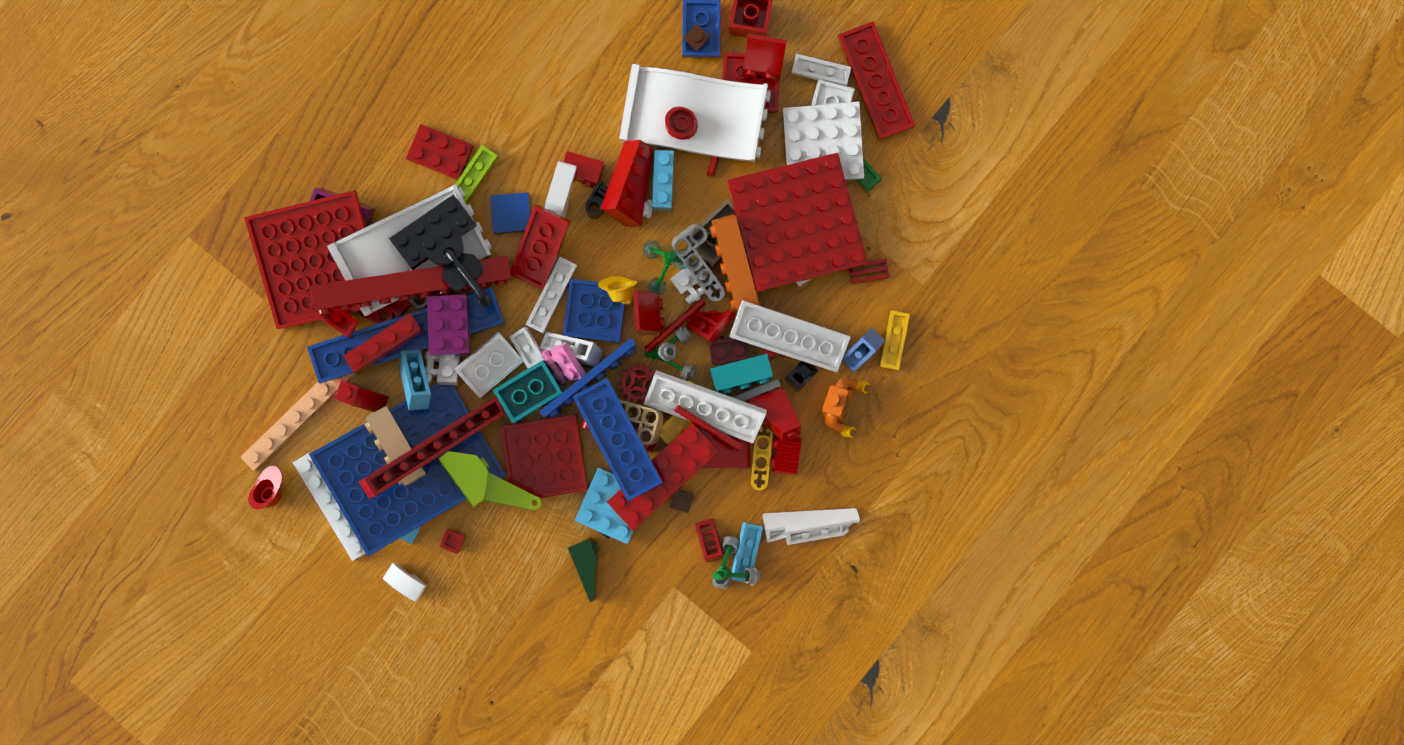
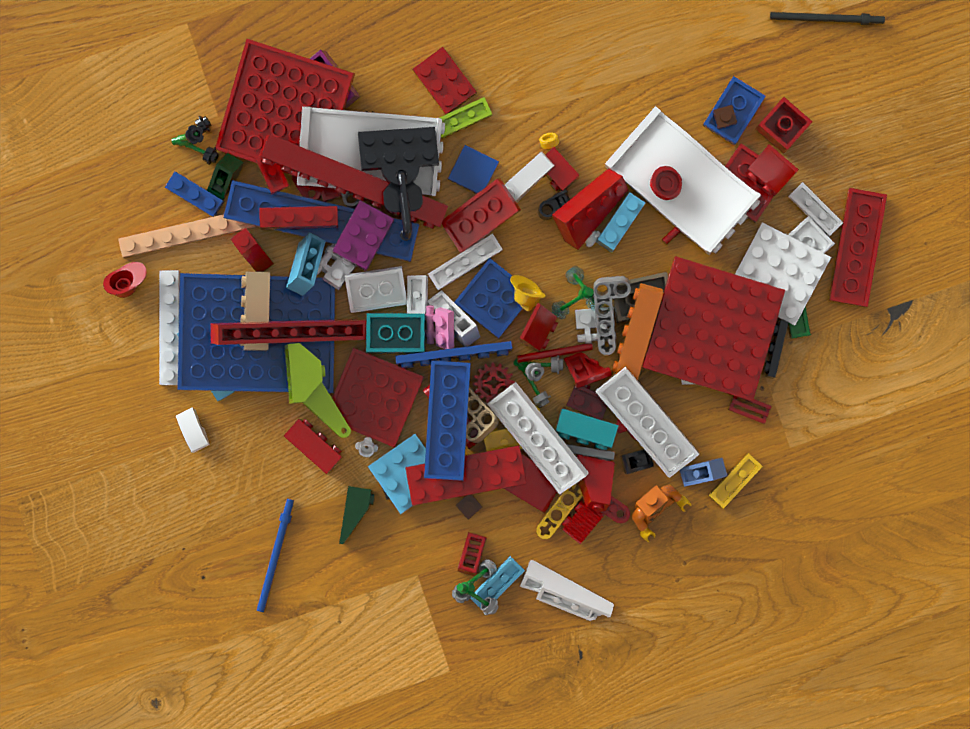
camera: 35 degrees right, 0 degrees up
red plate [439,528,466,554] -> none
red bar [674,404,743,451] -> none
none -> blue plate [165,171,224,217]
none -> black plant [172,116,219,165]
none -> dark green slope [207,153,244,200]
none -> blue bar [257,499,294,612]
none -> red brick [284,419,343,474]
none -> white plate [355,437,378,457]
none -> yellow tile [539,133,559,149]
none -> red plate [602,496,630,523]
none -> black plate [763,320,788,379]

